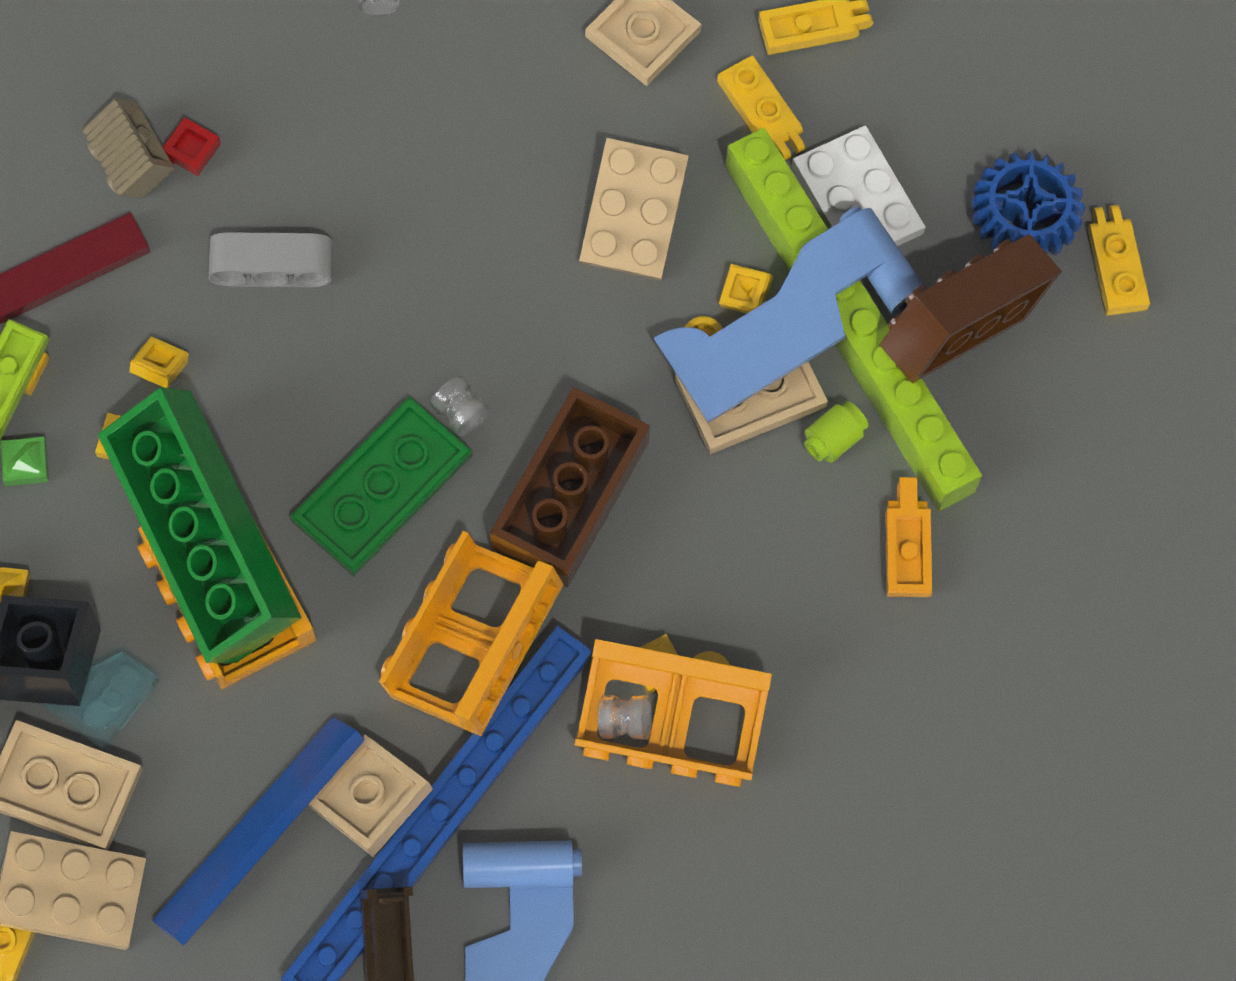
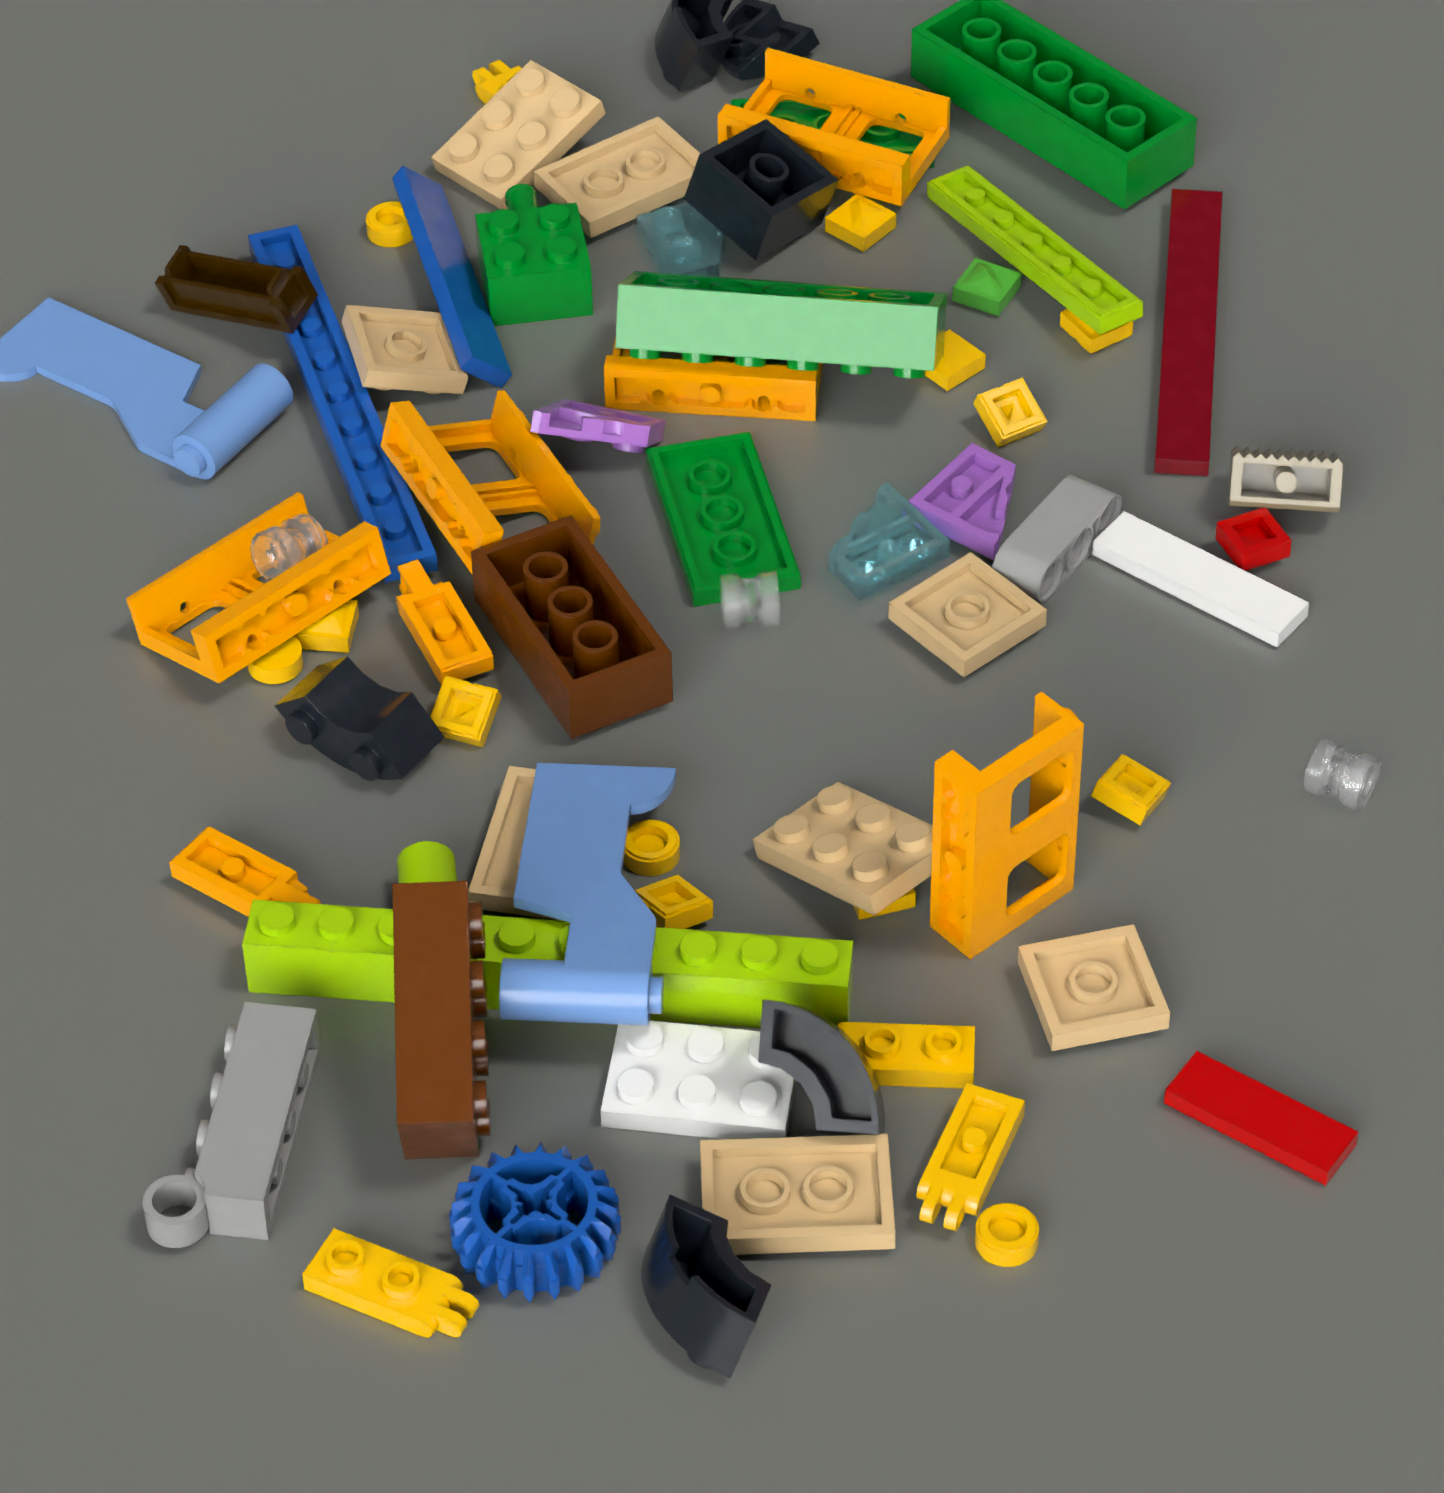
camera: 130 degrees right, 25 degrees down
none -> light grey hinge [142,1002,321,1248]
none -> black brick [275,656,445,781]
none -> yellow tile [366,201,413,248]
none -> light orange hinge [396,559,494,686]
none -> yellow tile [430,676,502,748]
none -> green brick [475,184,593,327]
none -> medium lavender wing [530,399,666,453]
none -> black brick [641,1194,772,1378]
none -> tan plate [700,1134,895,1255]
none -> black brick [758,1000,885,1135]
none -> clear light blue wing [828,482,950,601]
none -> tan plate [888,552,1047,677]
none -> medium lavender wing [908,443,1016,560]
none -> light orange window [930,691,1084,960]
none -> yellow tile [1091,754,1171,826]
none -> white tile [1092,511,1309,647]

